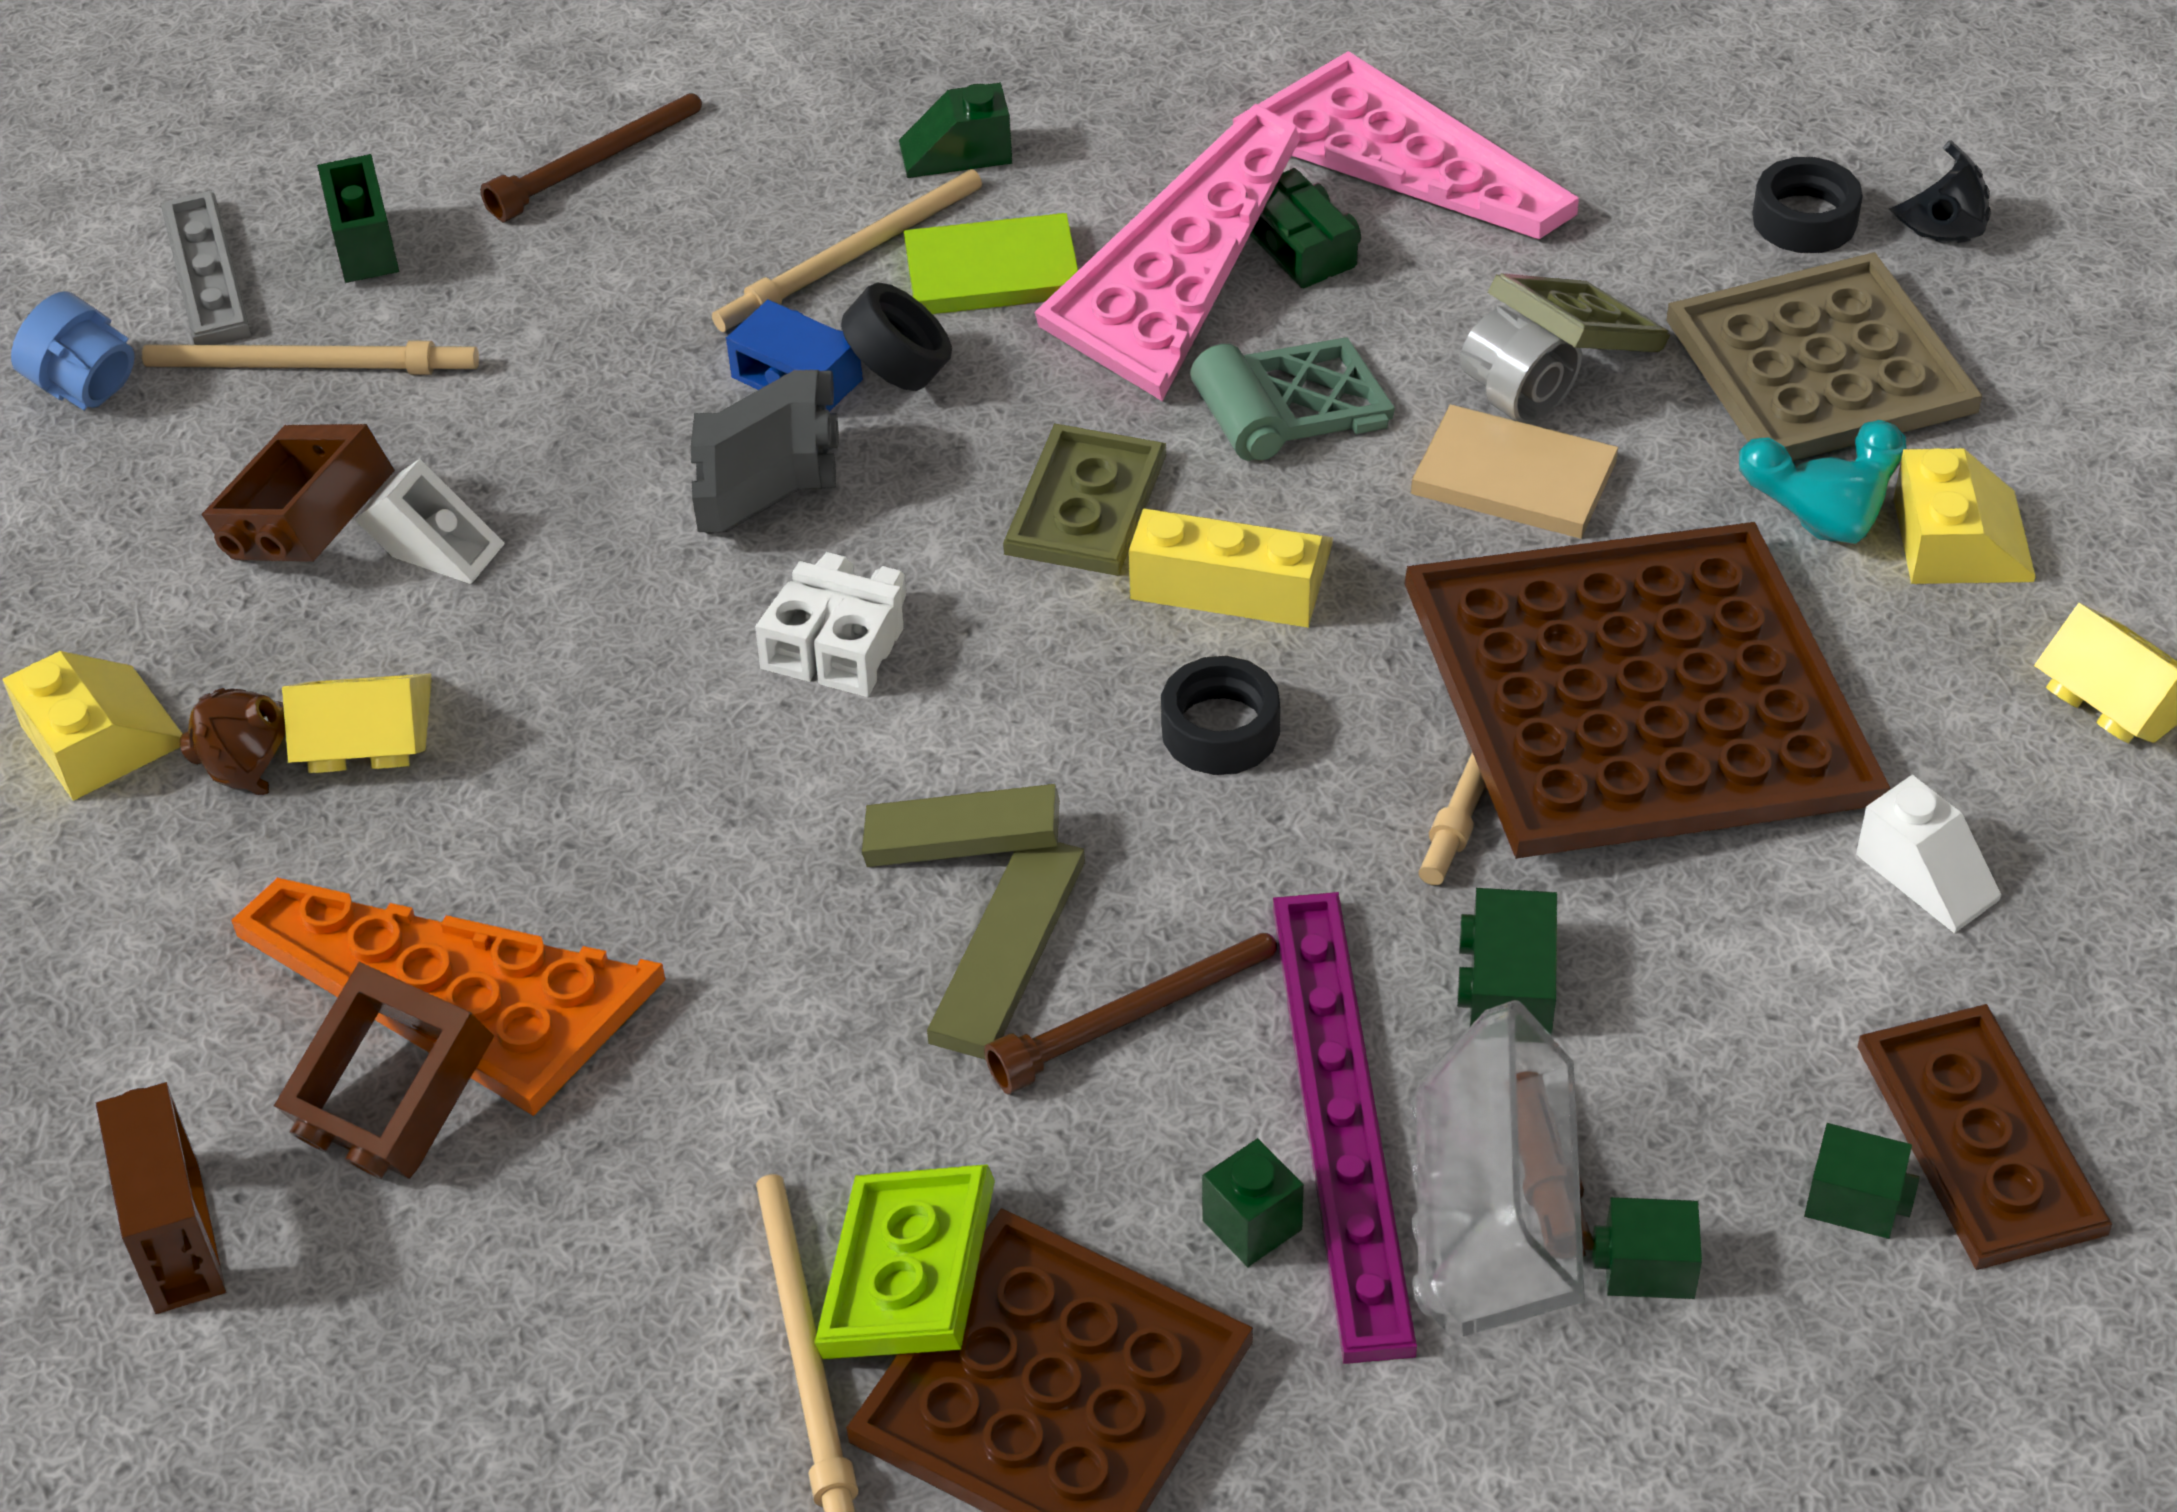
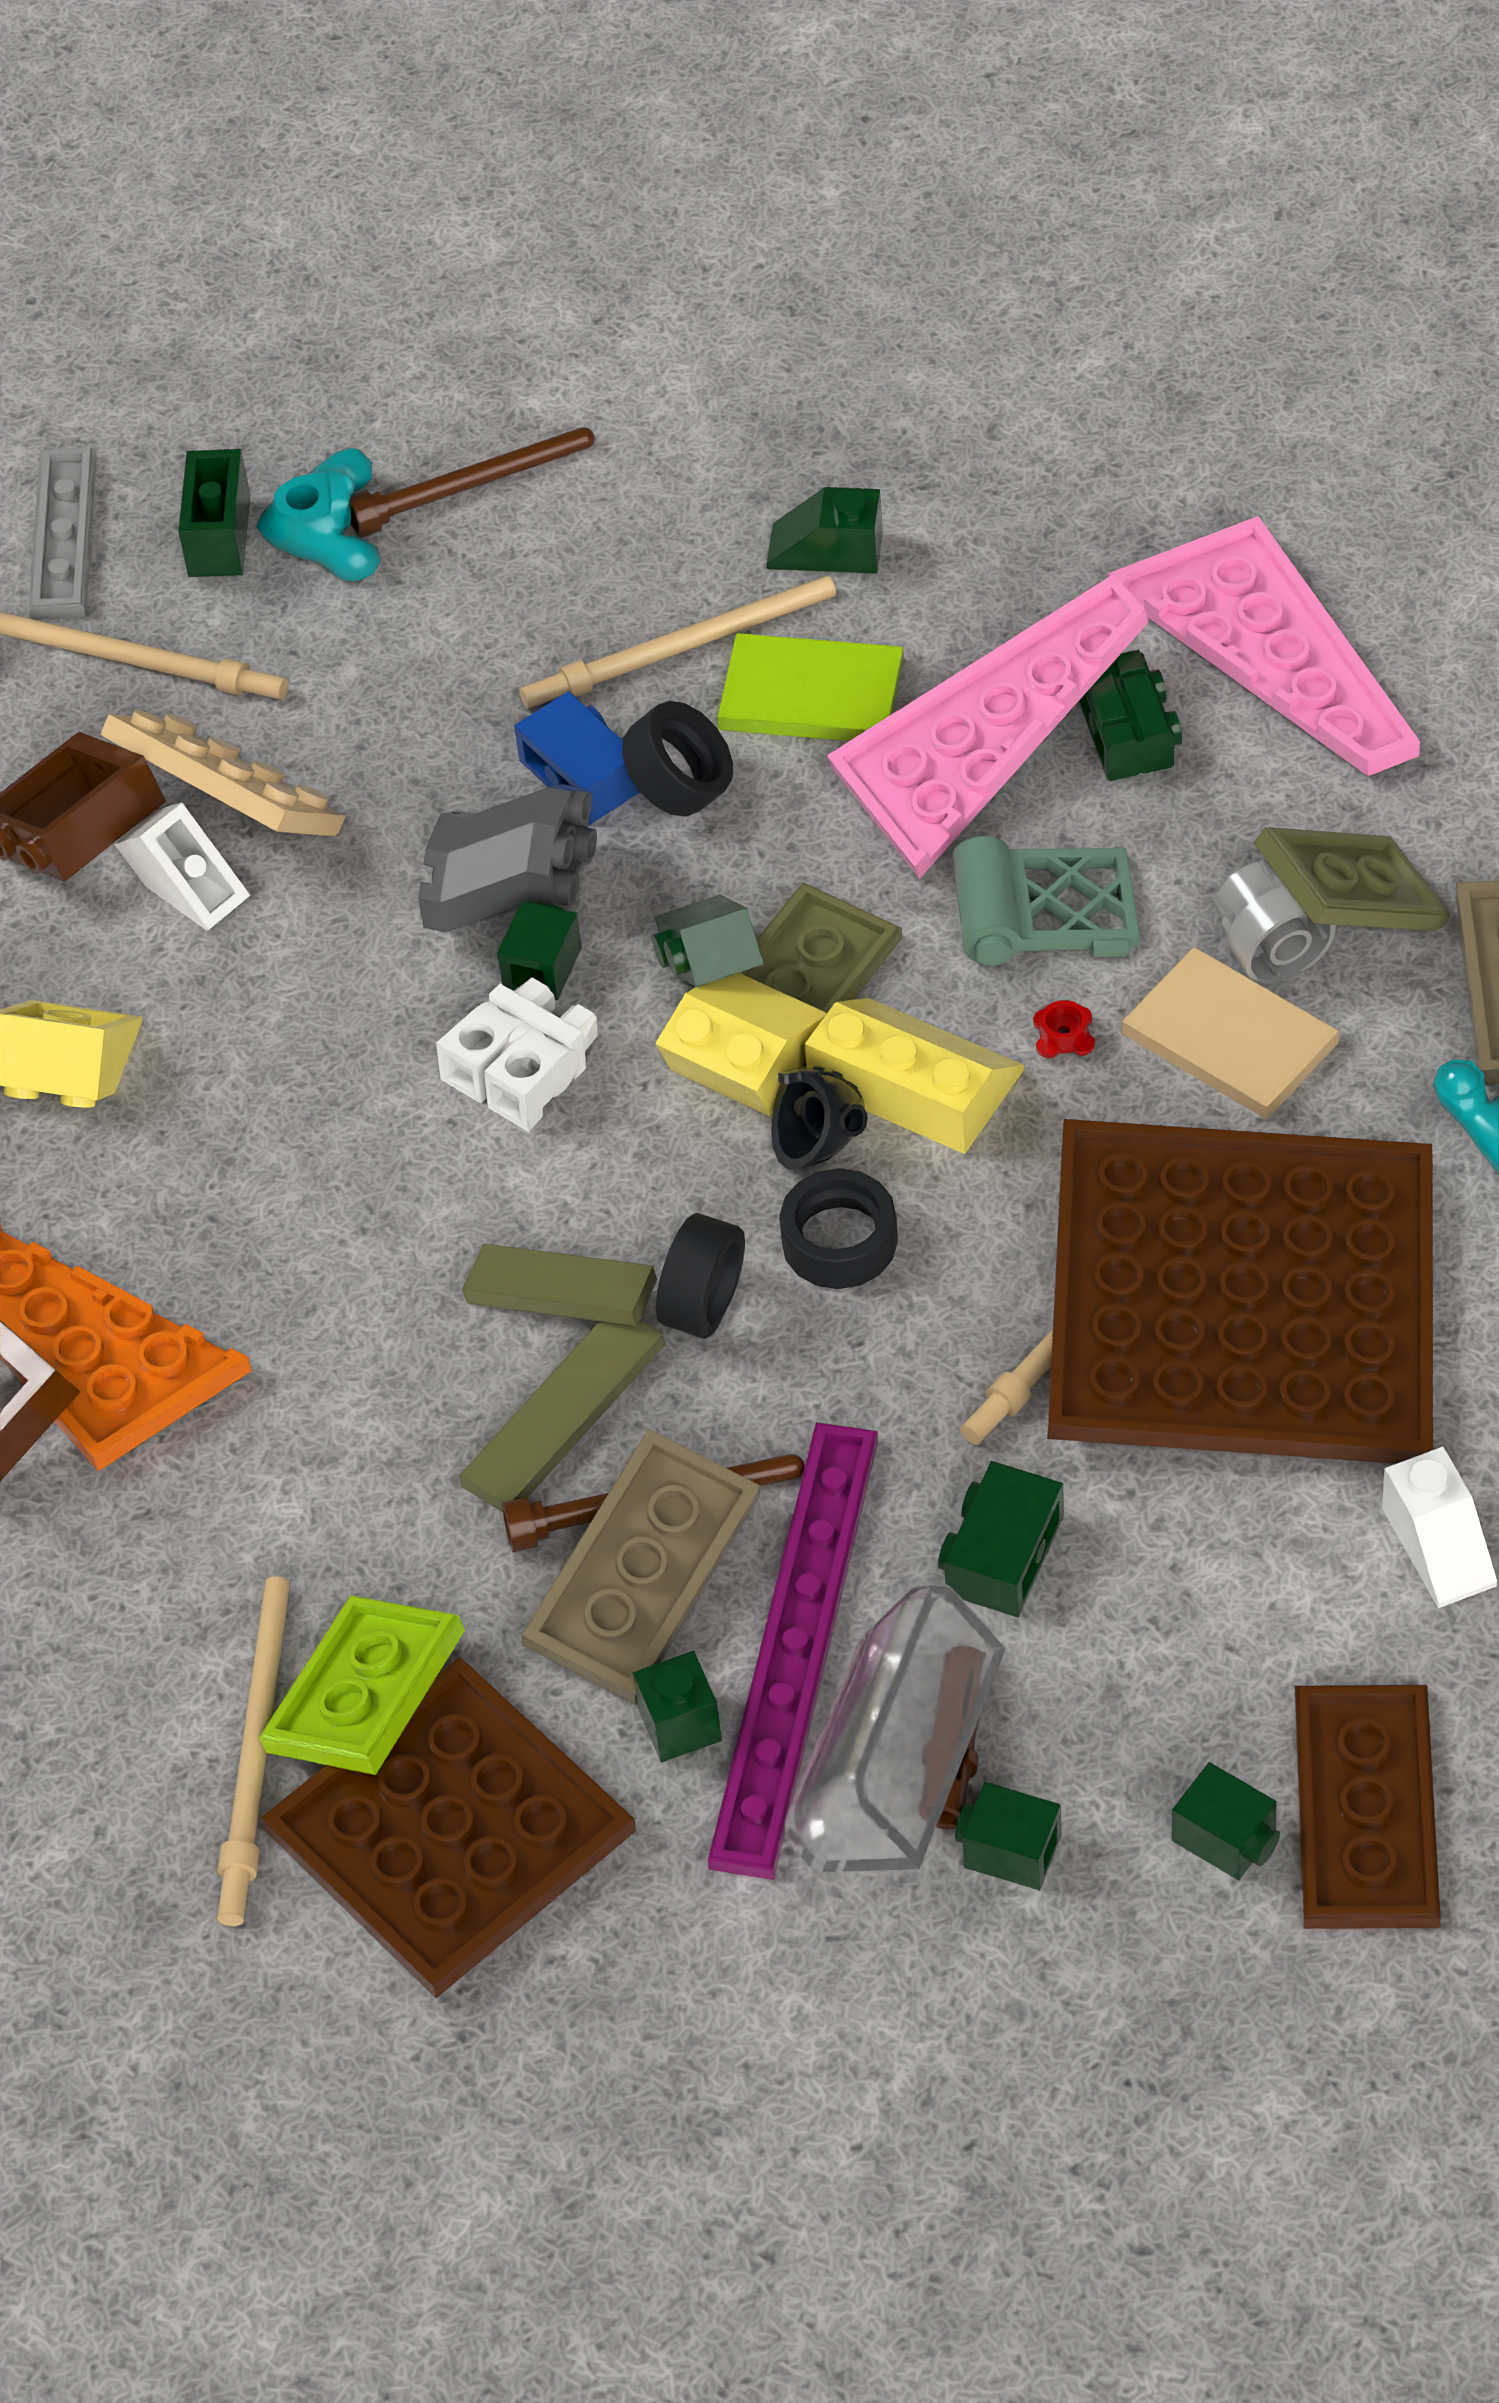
camera: 20 degrees right, 5 degrees up
none -> tan plate [100,710,346,836]
none -> teal head [256,448,381,581]
none -> dark green brick [497,900,582,1001]
none -> dark tan plate [521,1429,761,1704]
none -> brick [651,895,763,987]
none -> light yellow slope [655,973,827,1117]
none -> black tyre [655,1213,745,1339]
none -> black helmet [771,1066,868,1169]
none -> red plate [1033,1000,1095,1058]

